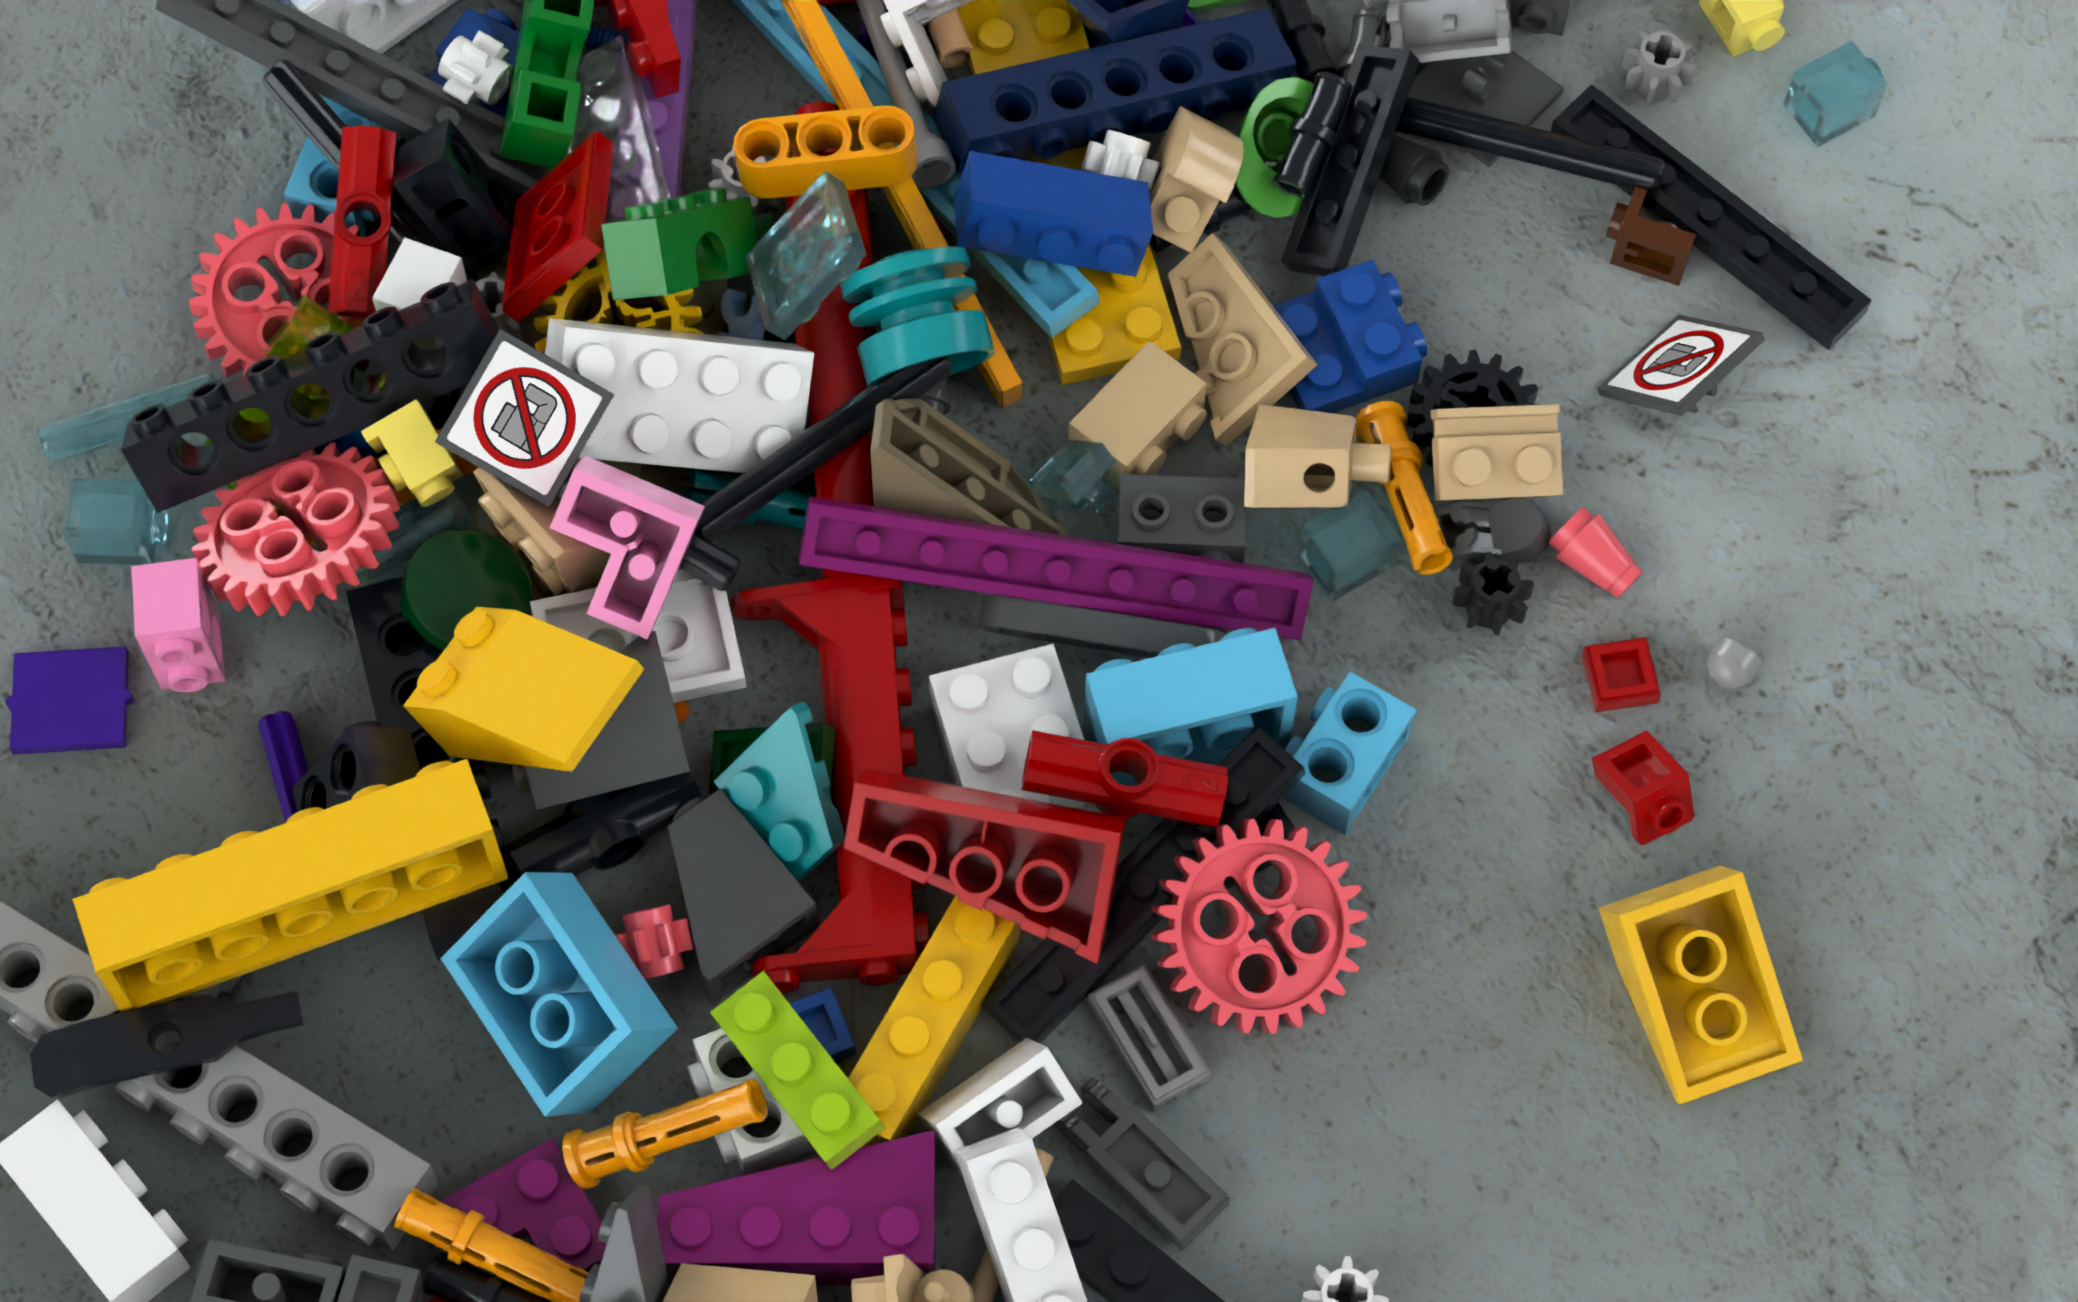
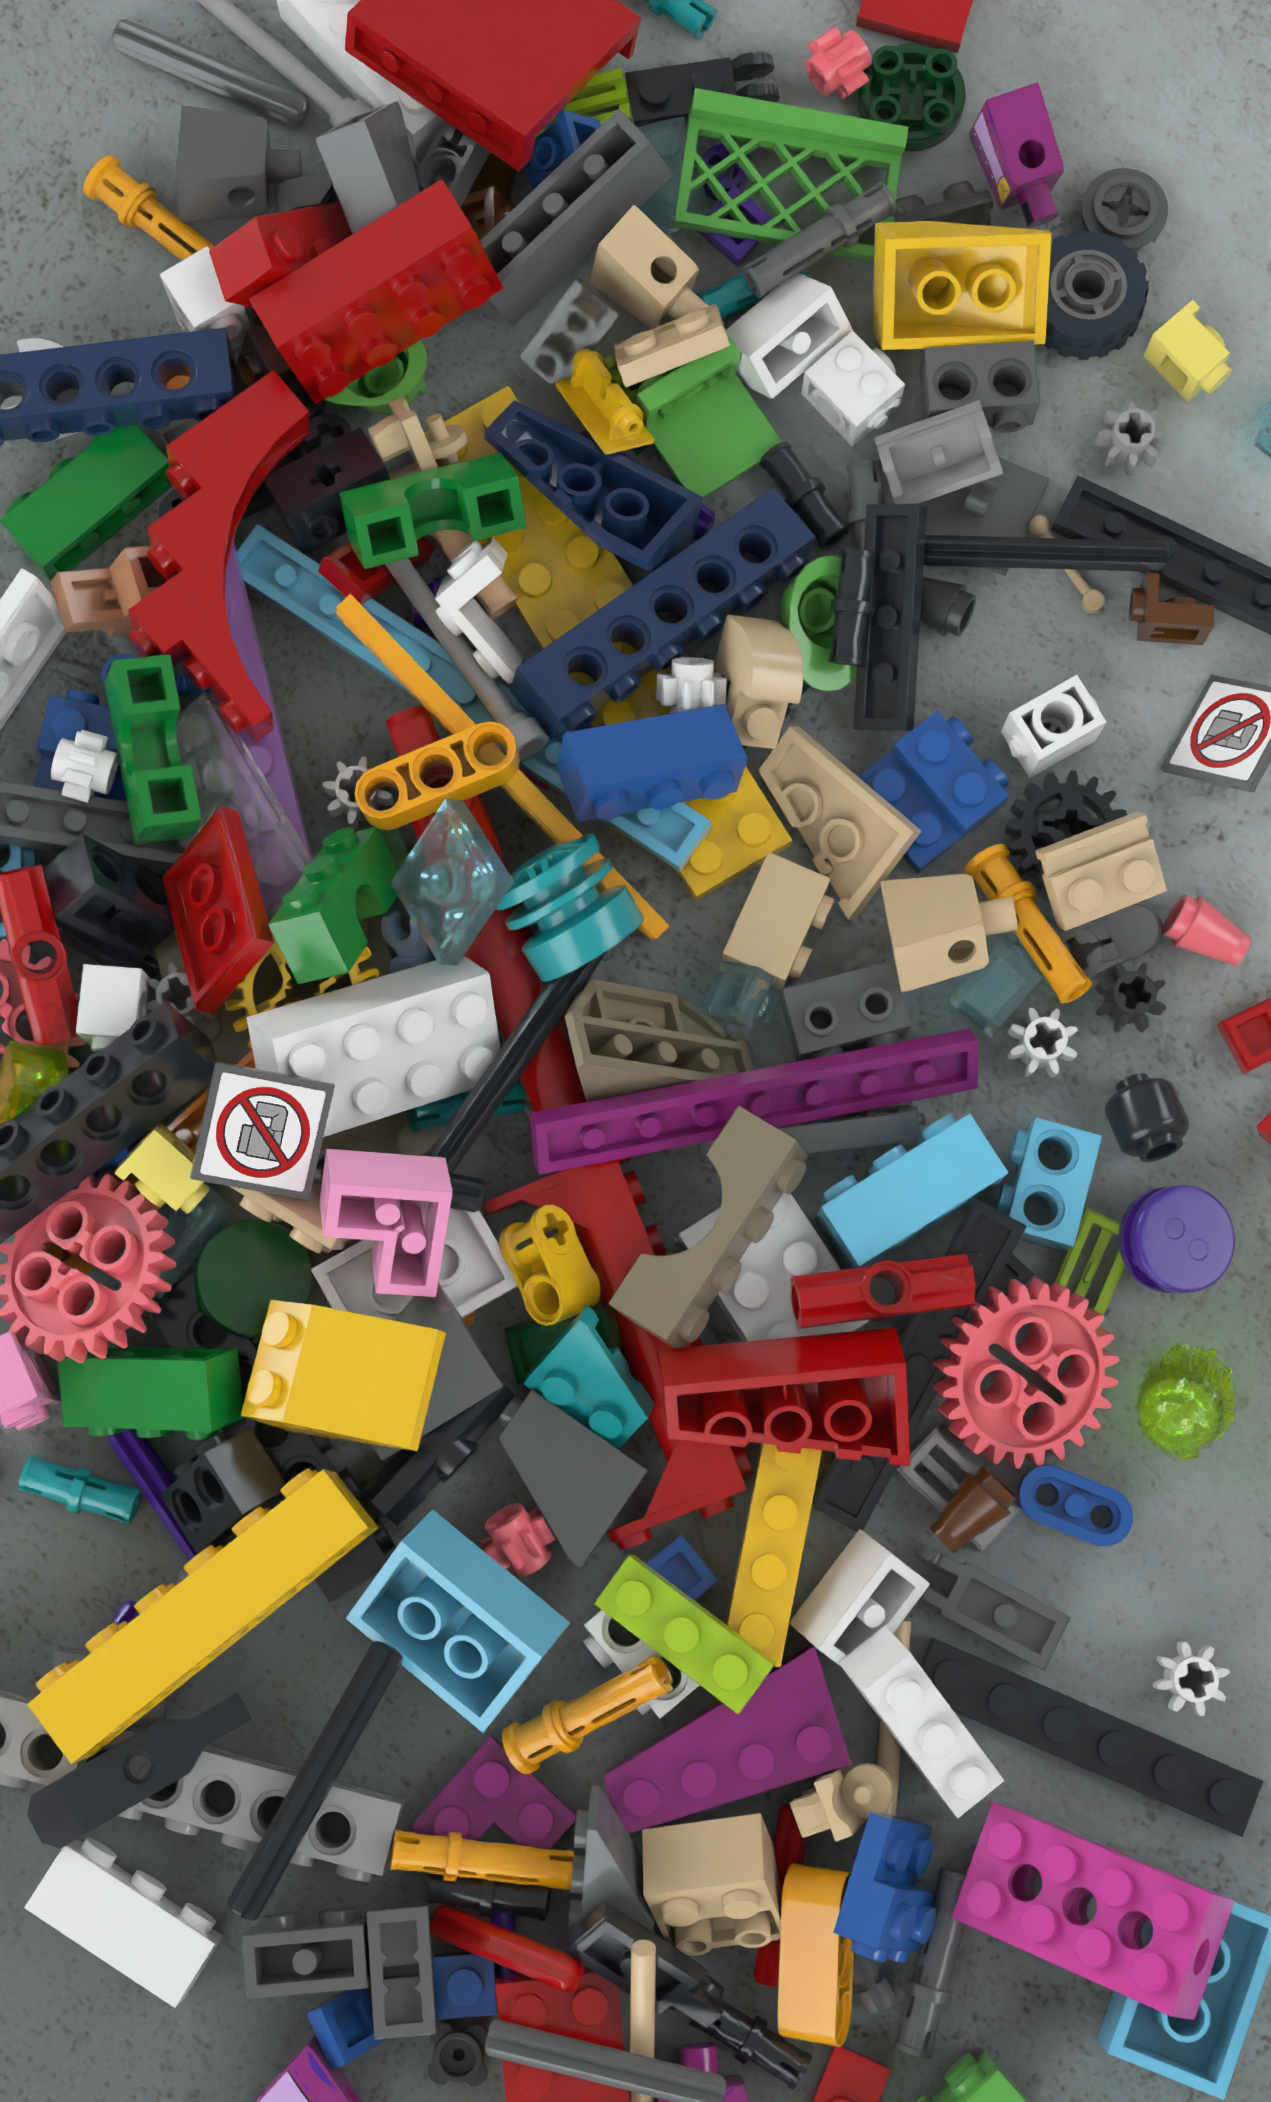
camera: 15 degrees left, 15 degrees up
none -> teal pin [18,1455,142,1525]
none -> green brick [57,1345,244,1440]
none -> black axle [227,1641,403,1921]
none -> yellow piece [499,1205,600,1326]
none -> dark tan arch [609,1106,808,1349]
none -> reddish brown cone [930,1465,1017,1553]
none -> white head [1001,675,1106,778]
none -> white gear [1007,1007,1078,1078]
none -> blue plate [1017,1465,1133,1546]
none -> tan hinge [1029,515,1105,614]
none -> lime tile [1051,1208,1125,1328]
none -> black head [1105,1073,1189,1162]
none -> head [1118,1185,1235,1293]
none -> clear neon green hair [1135,1344,1236,1460]

